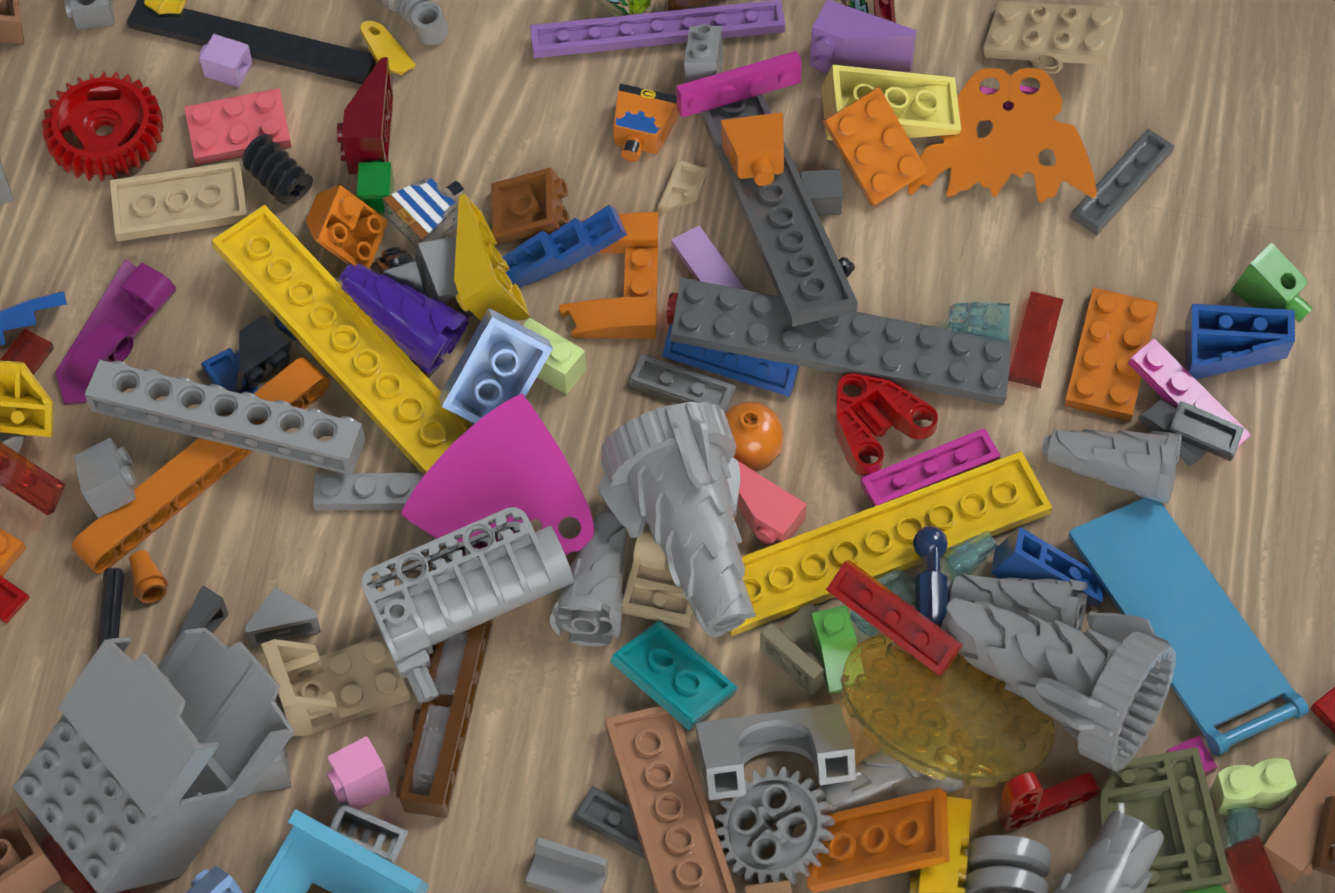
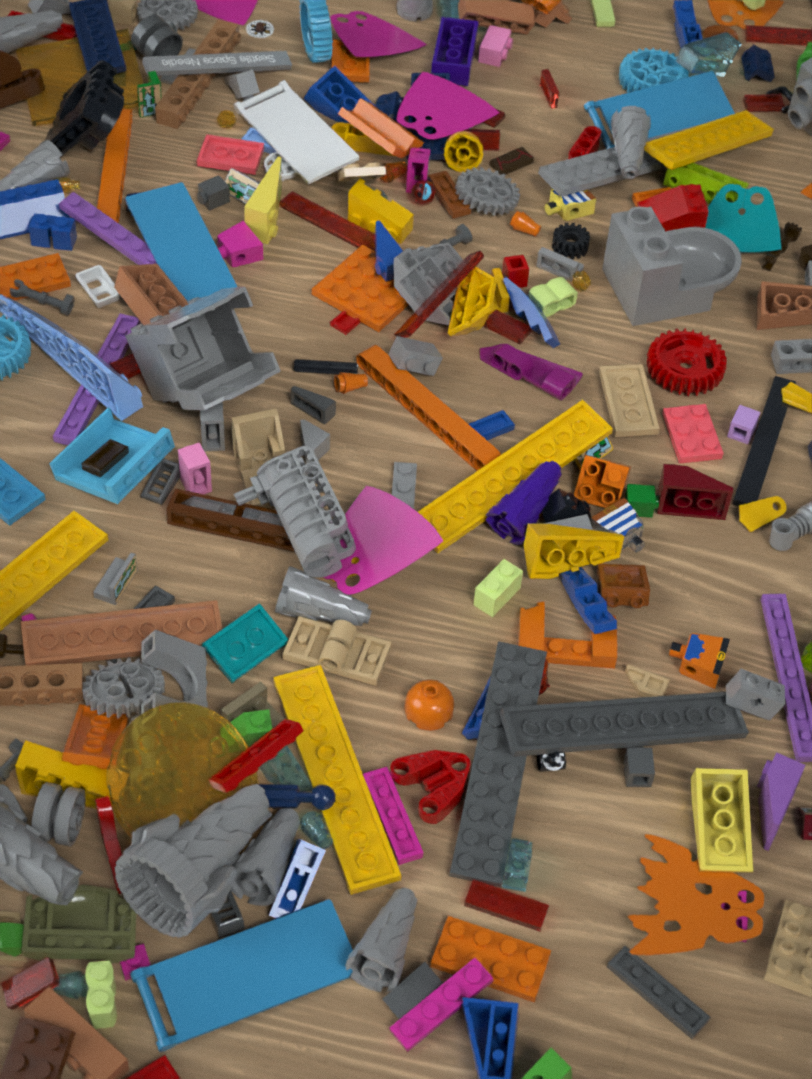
camera: 90 degrees right, 10 degrees down
light grey brick [85,360,365,475] -> none
black slope [235,315,292,394] -> none
black piece [242,134,313,204] -> none
light blue brick [439,308,553,424] -> none
light grey cone [598,402,756,637] -> none
light grey tile [629,354,736,412] -> none
lavender tile [671,225,746,290] -> none
dark pink plate [676,51,801,118] -> none
orange torso [721,112,784,186] -> none
coral slope [737,461,807,546] -> none
orange plate [822,87,928,206] -> none
tile [1167,401,1244,461] -> none

